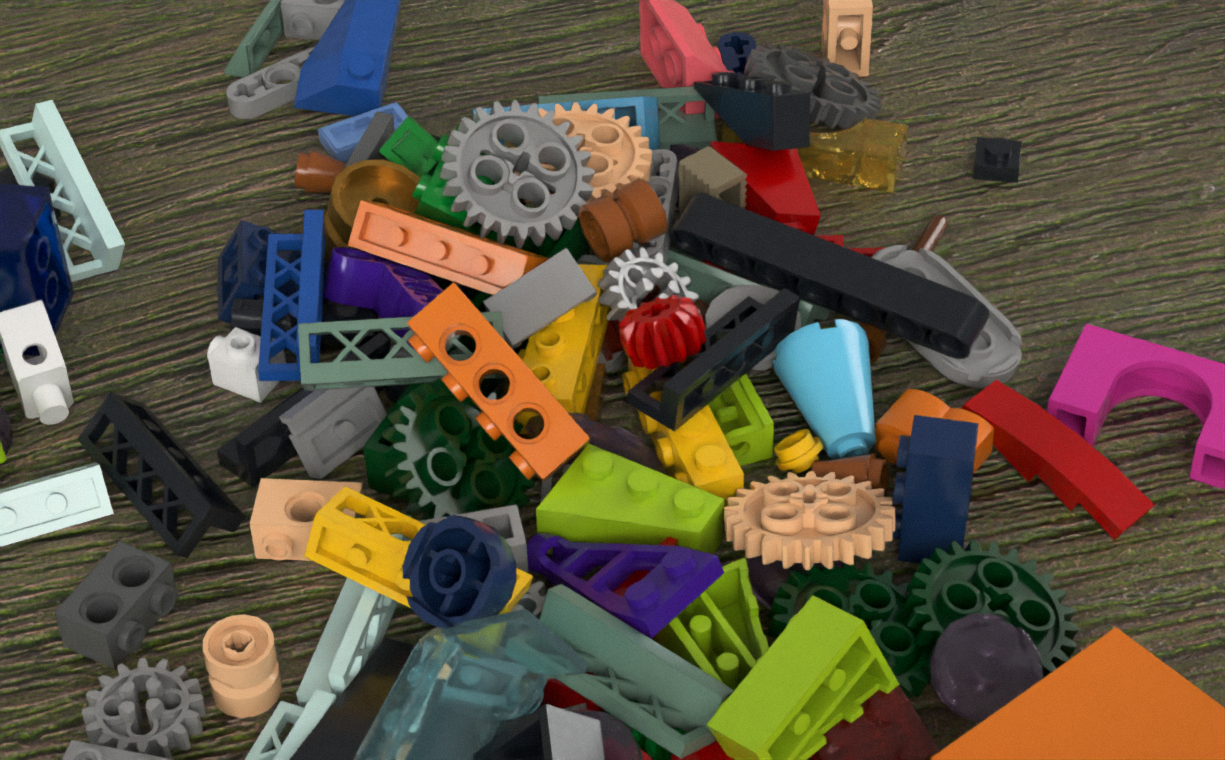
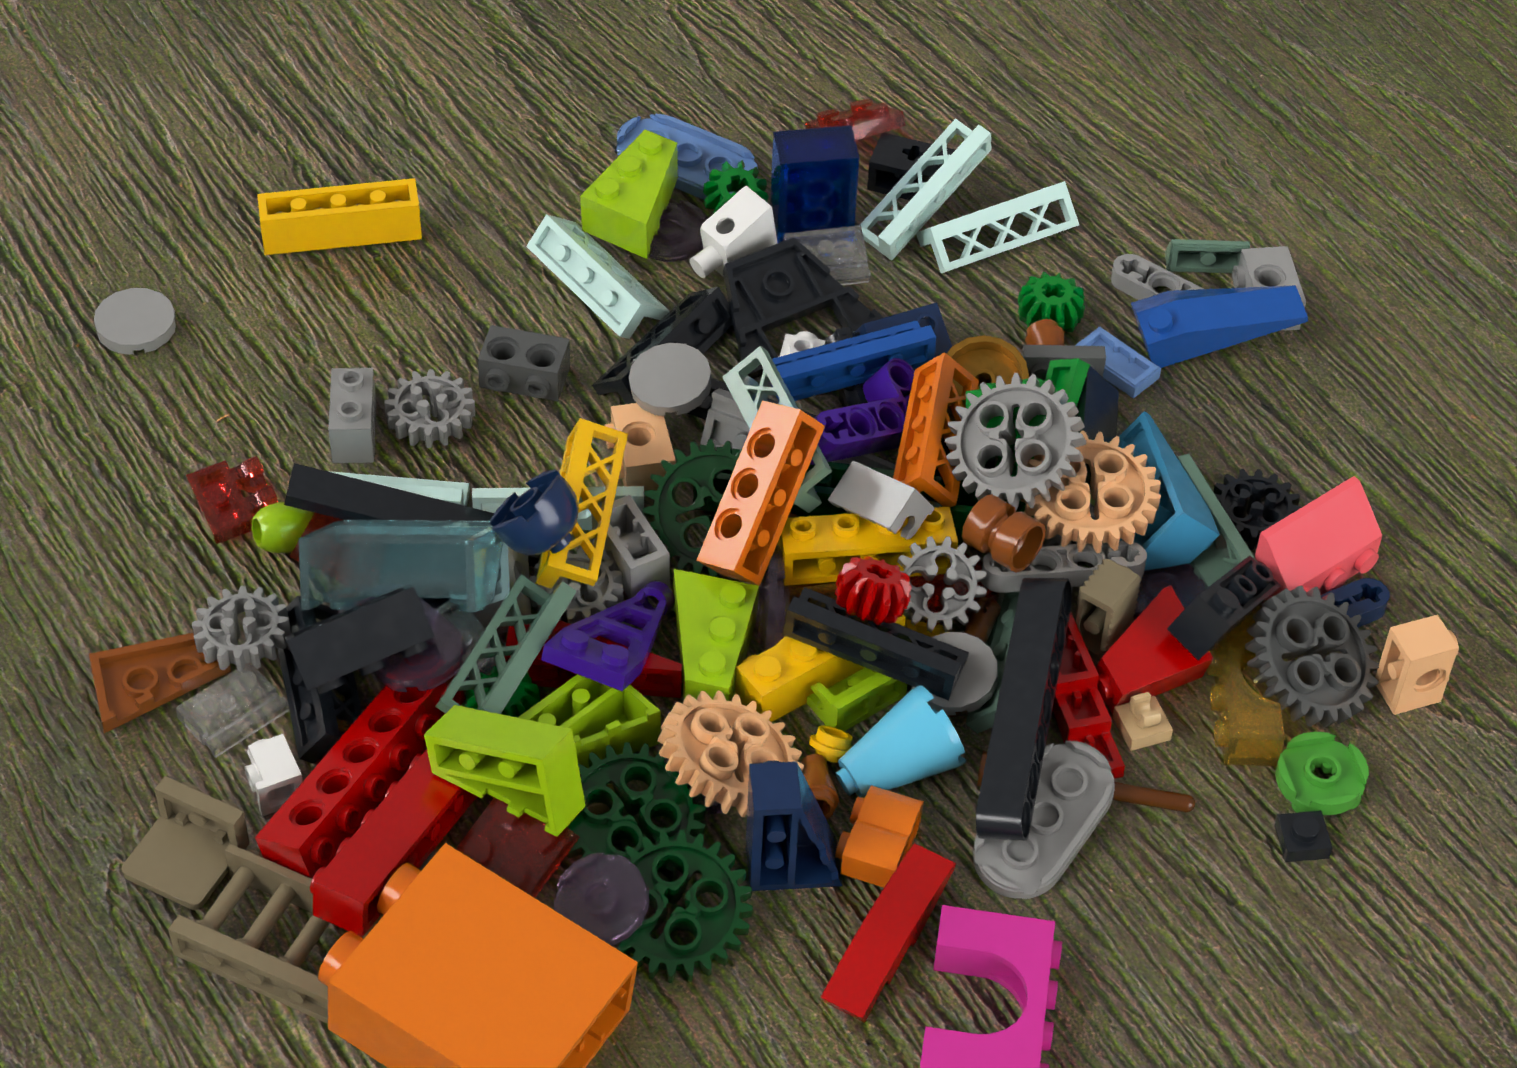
camera: 70 degrees right, 5 degrees up
light nougat wheel [203,614,282,718] -> none
none -> light grey tile [628,343,712,416]
none -> black wing [723,237,883,379]
none -> clear plate [783,225,871,285]
none -> light aqua fence [916,181,1079,273]
none -> green gear [1018,272,1085,333]
none -> tan tile [1112,692,1173,751]
none -> black gear [1213,469,1302,550]
none -> bright green plate [1275,732,1369,815]

